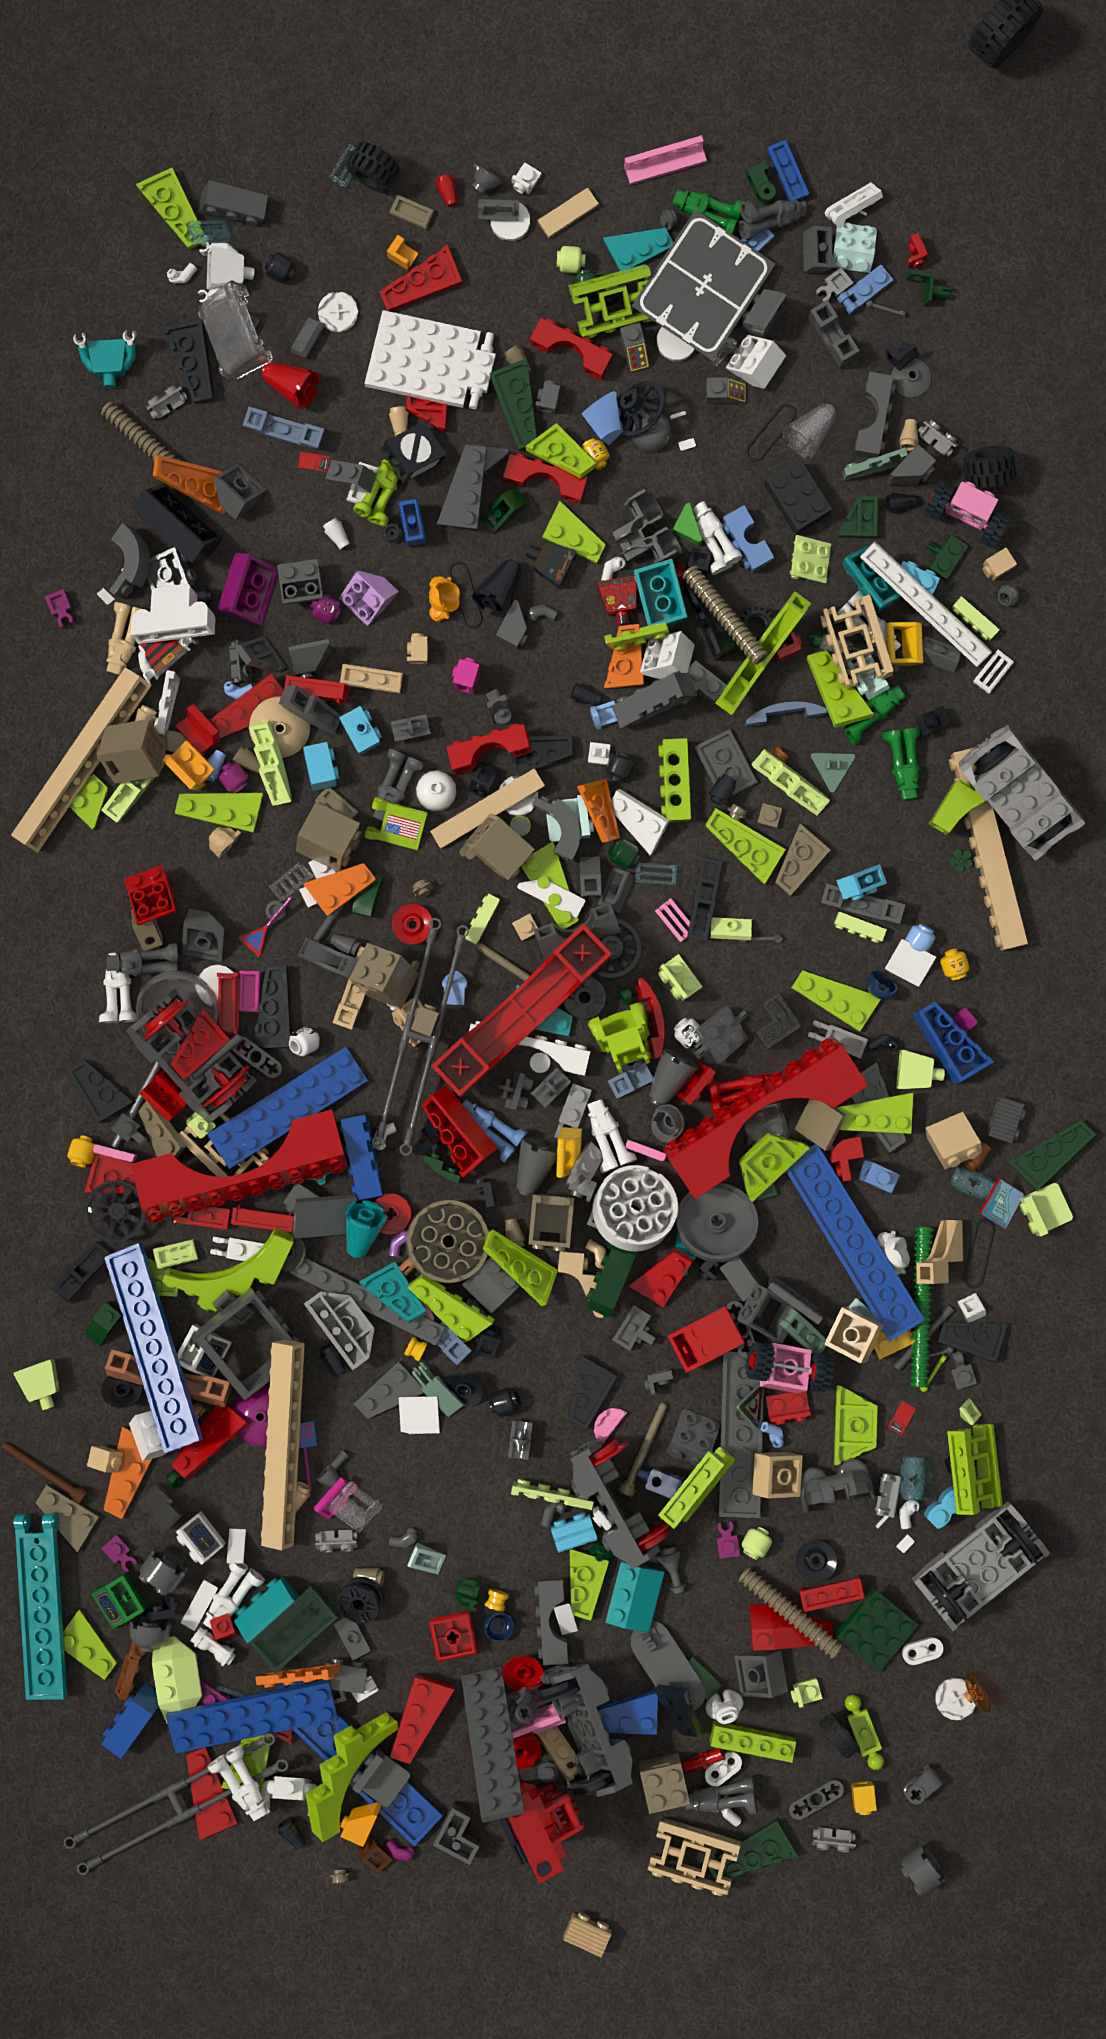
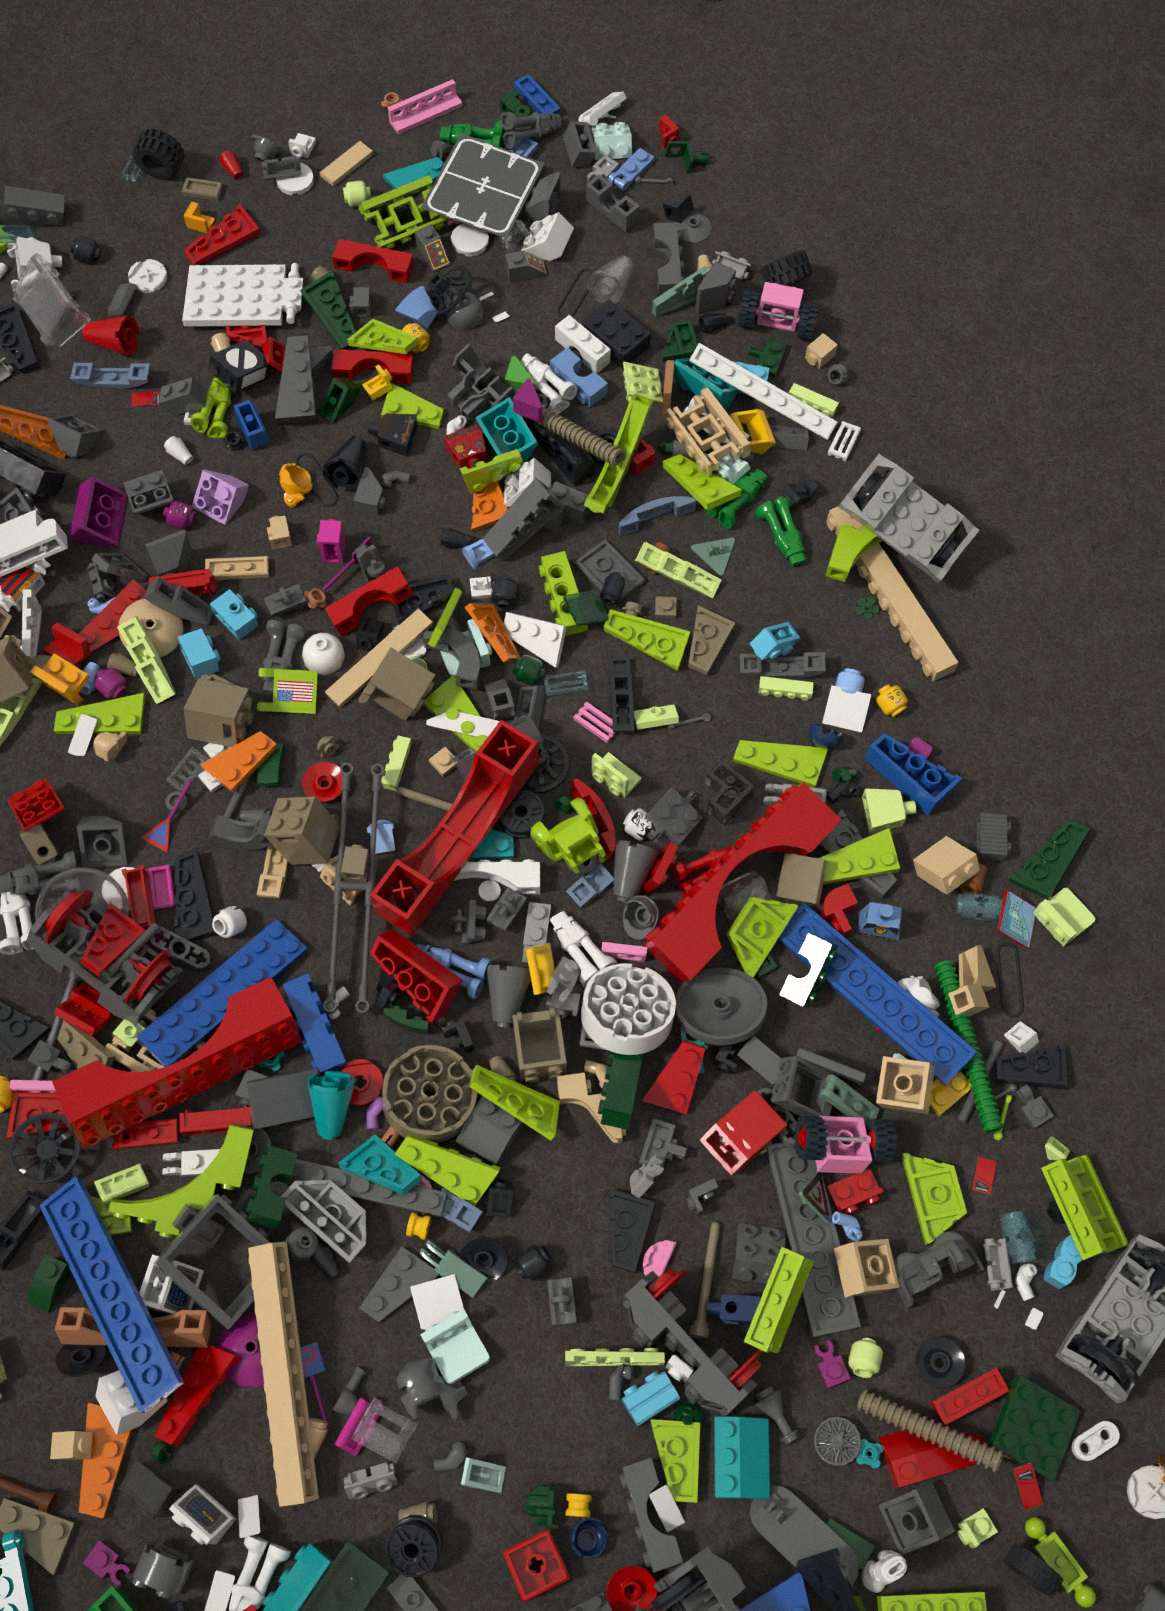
camera: 15 degrees left, 20 degrees down
none -> white sticker [68,714,97,756]
none -> dark green arch [246,1146,297,1229]
none -> red slope [262,337,286,371]
none -> dark grey head [284,1227,319,1262]
none -> nougat plate [303,588,326,609]
none -> magenta piece [322,537,371,591]
none -> yellow bracket [362,365,393,400]
none -> nougat plate [381,92,403,108]
none -> dark grey piece [396,1358,467,1421]
none -> light aqua bracket [421,1309,490,1385]
none -> lime tile [428,587,462,647]
none -> magenta slope [513,378,543,422]
none -> white arch [555,315,611,373]
none -> clear green piece [563,590,609,626]
none -> light grey plate [630,1155,664,1198]
none -> medium nougat tile [662,360,674,416]
none -> arch [779,933,839,1007]
none -> dark grey wheel [814,1417,861,1466]
none -> dark green plant [832,767,857,782]
none -> teal plate [855,1439,883,1469]
none -> red sticker [1014,1463,1043,1510]

